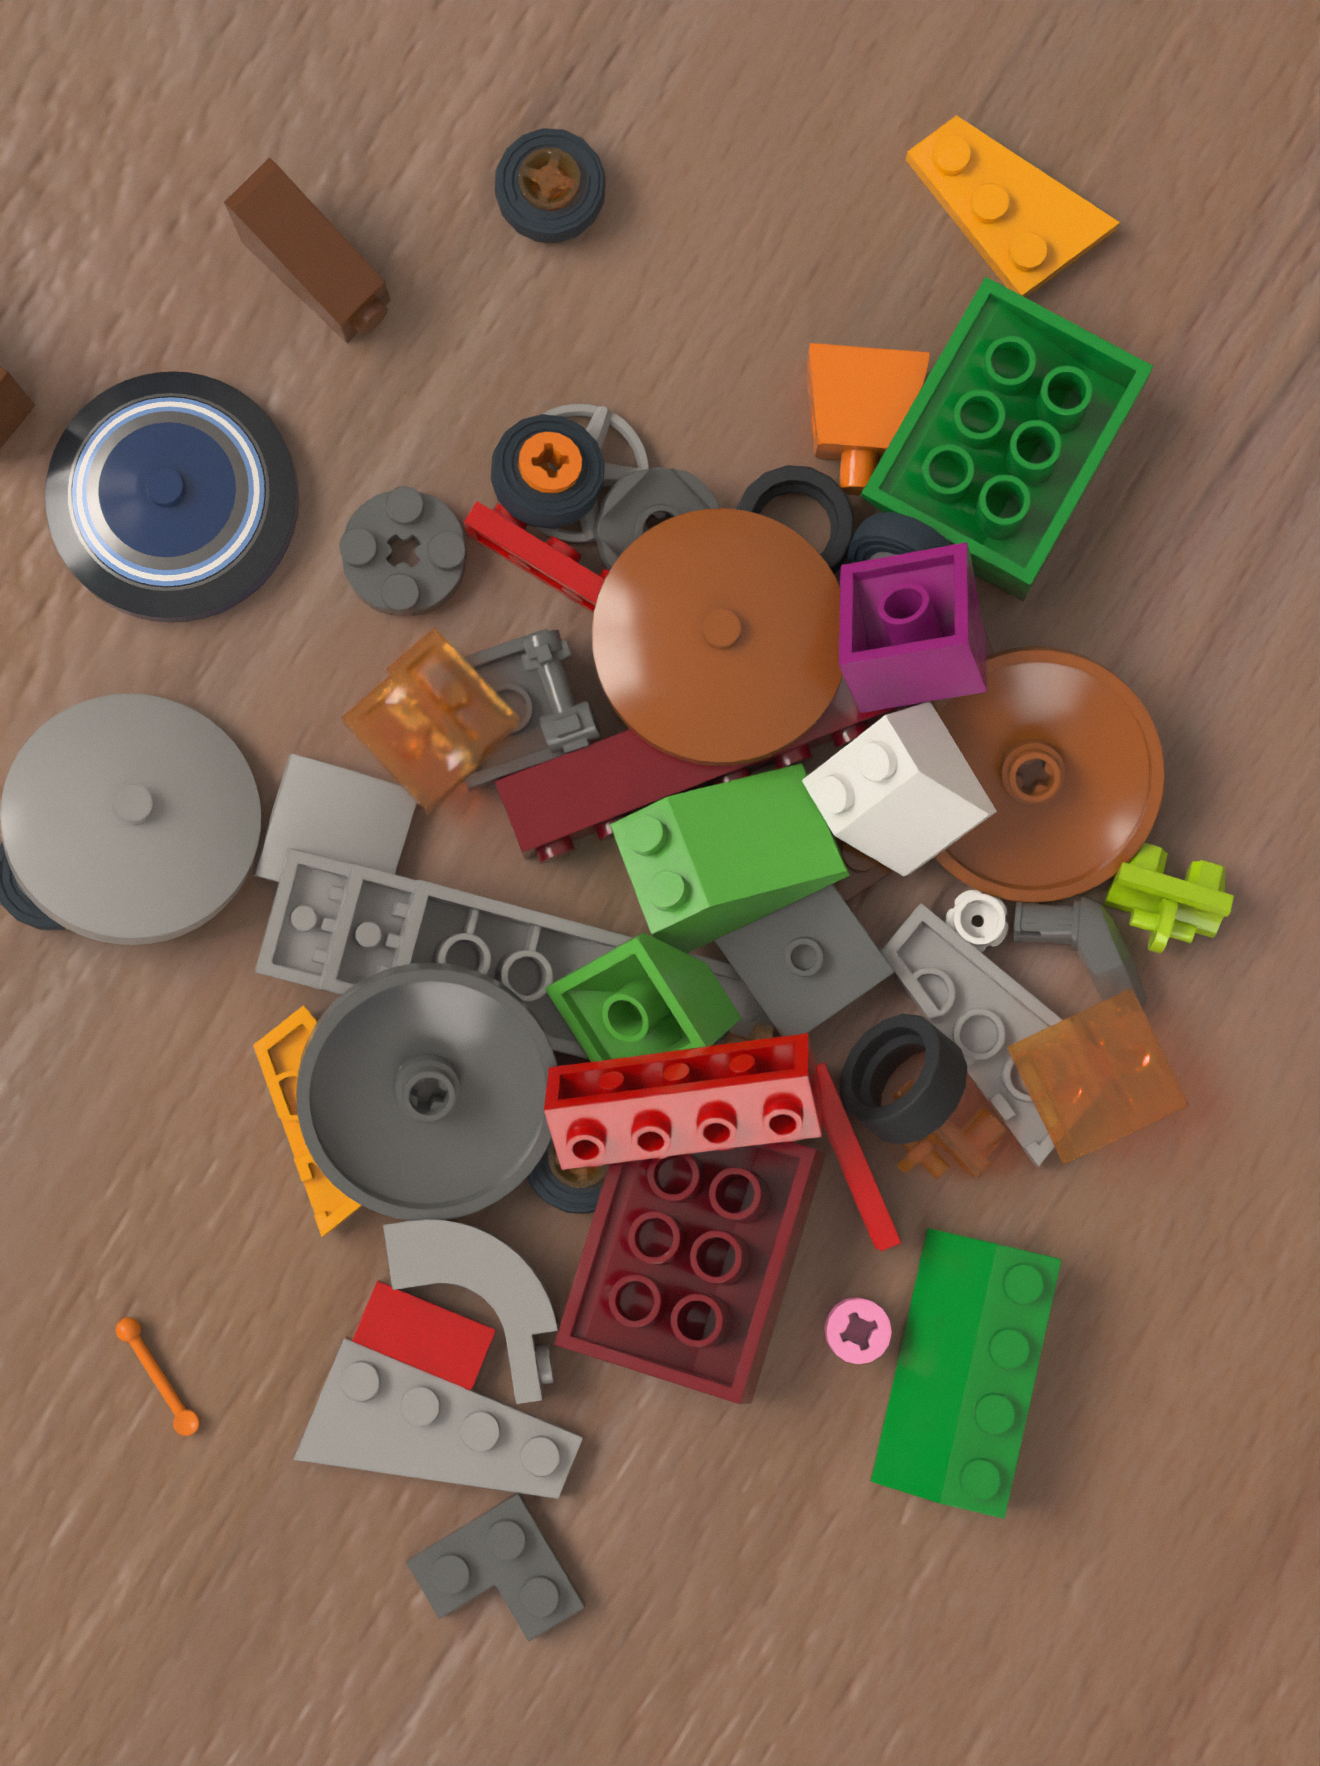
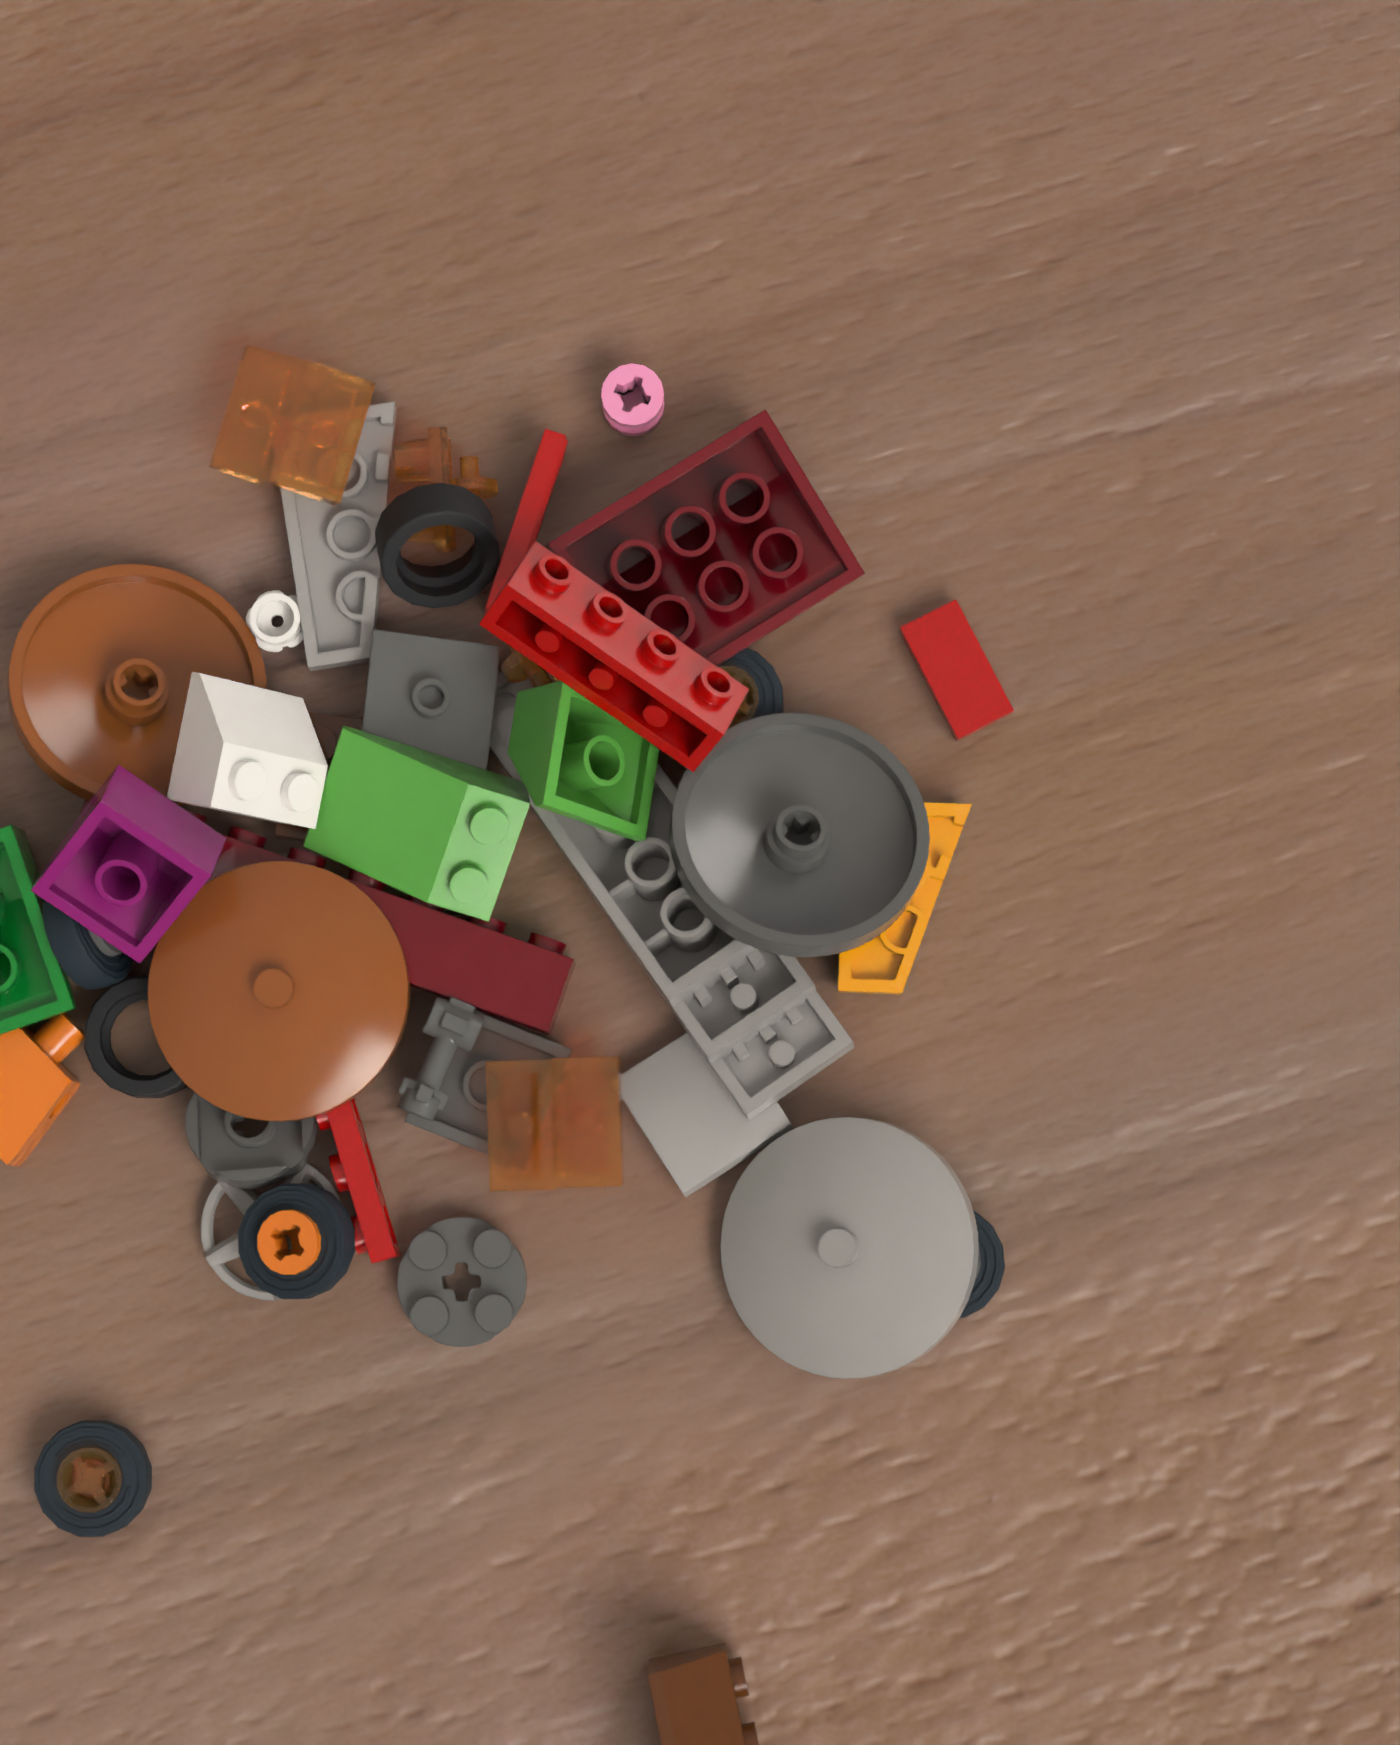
camera: 140 degrees left, 0 degrees up
dish [45,371,299,623] -> none
orange hinge [115,1317,200,1436] -> none
reddish brown slope [224,157,391,343] -> none
light grey wing [293,1337,584,1499] -> none
light grey arch [383,1219,560,1404] -> none
dark grey plate [406,1493,585,1642] -> none
green slope [870,1228,1062,1519] -> none
dark grey arm [1014,896,1147,1019] -> none
lime hips [1104,842,1234,954] -> none

